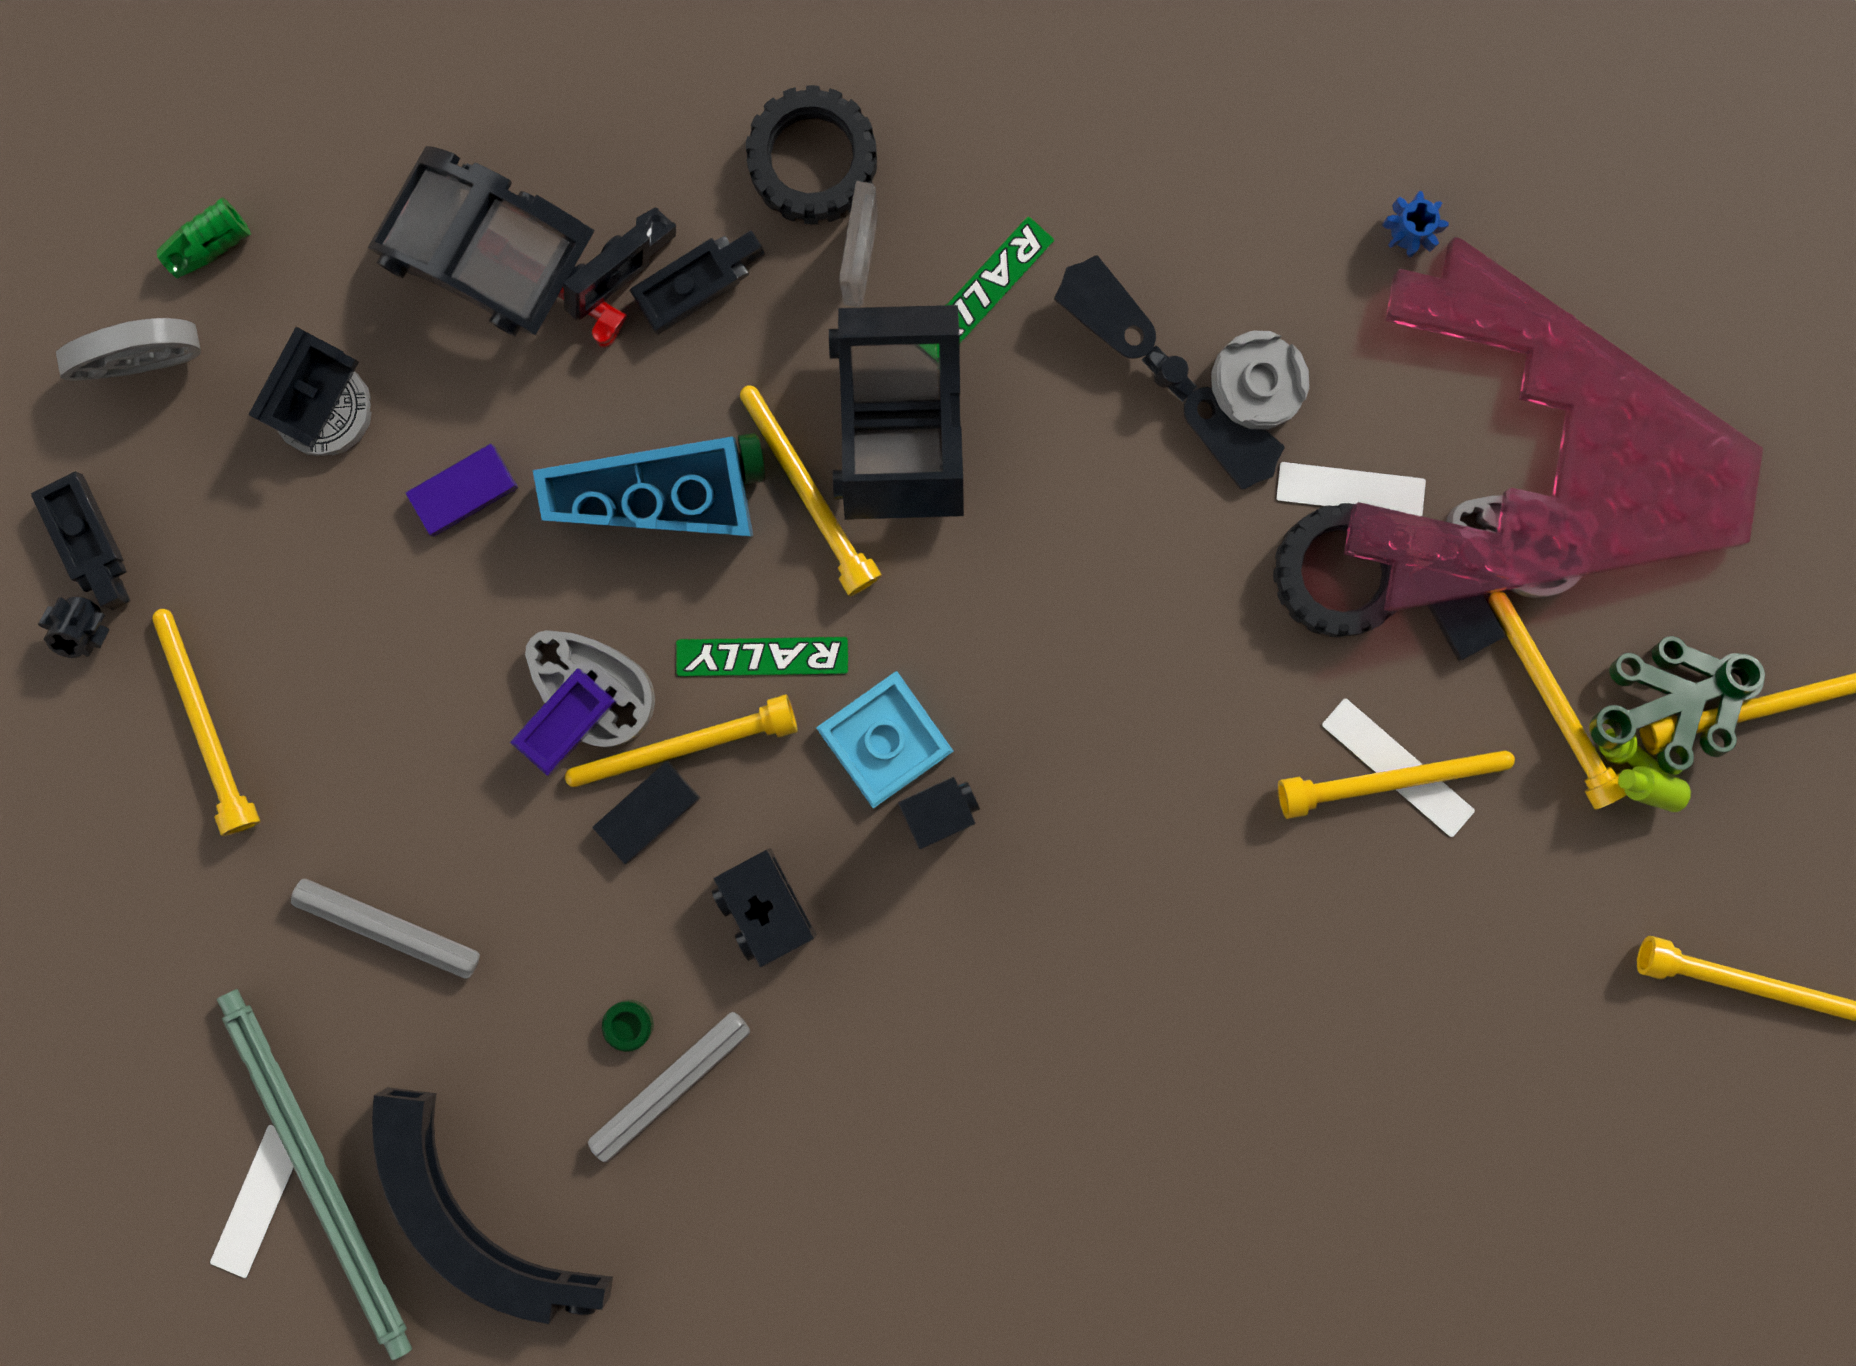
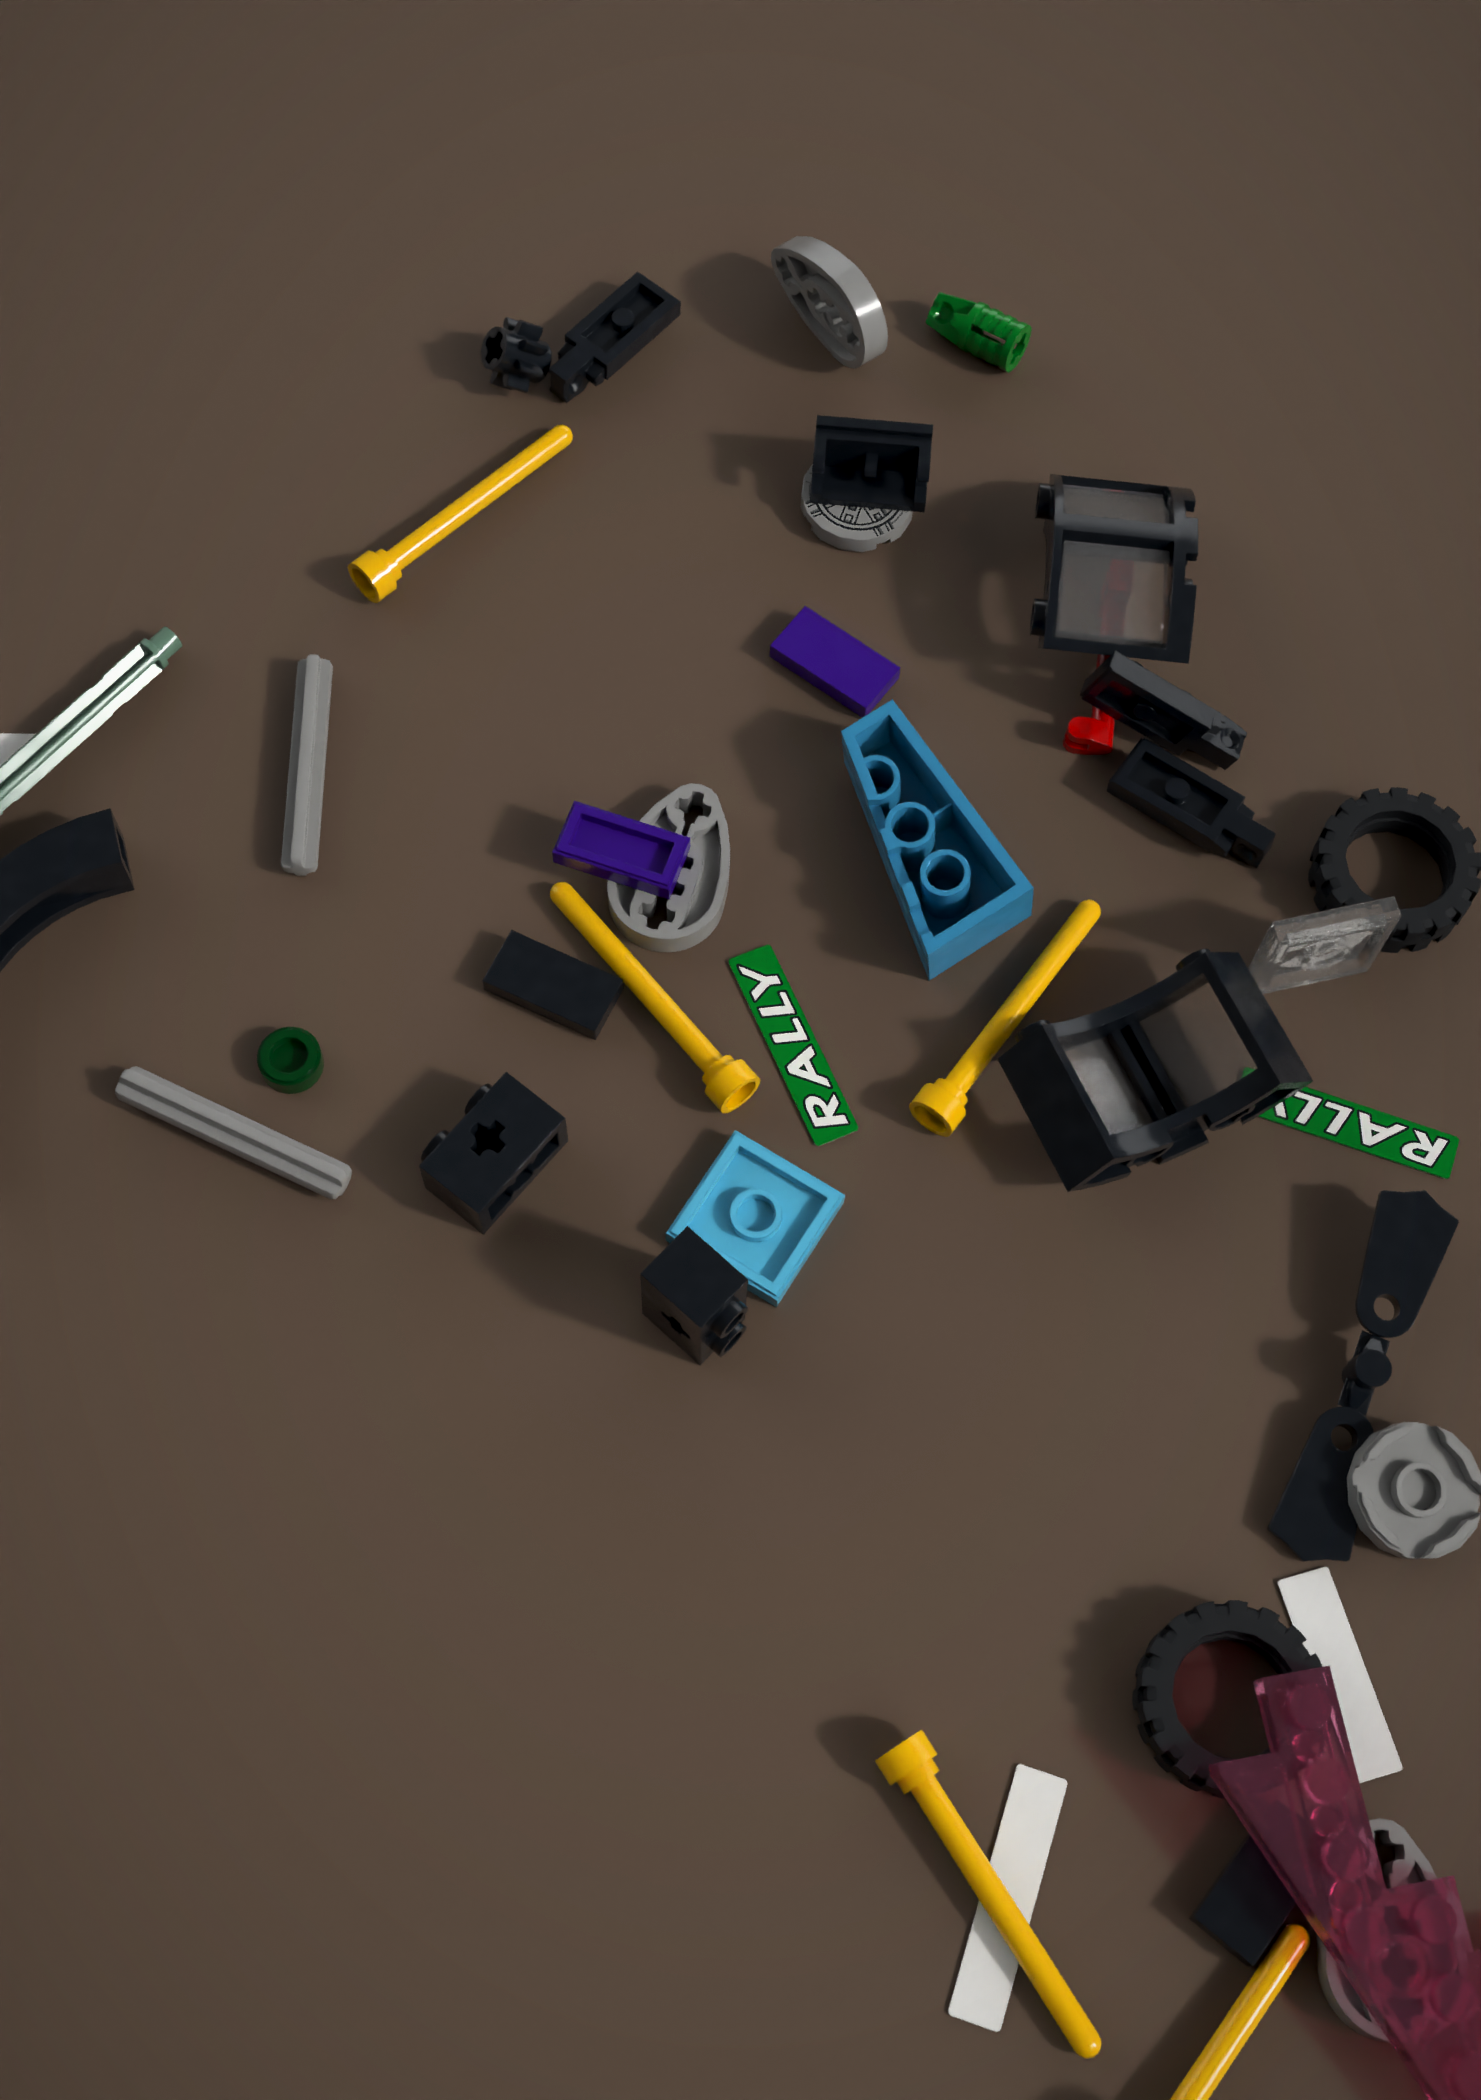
camera: 65 degrees right, 20 degrees down
dark green tile [737,433,765,484] -> none

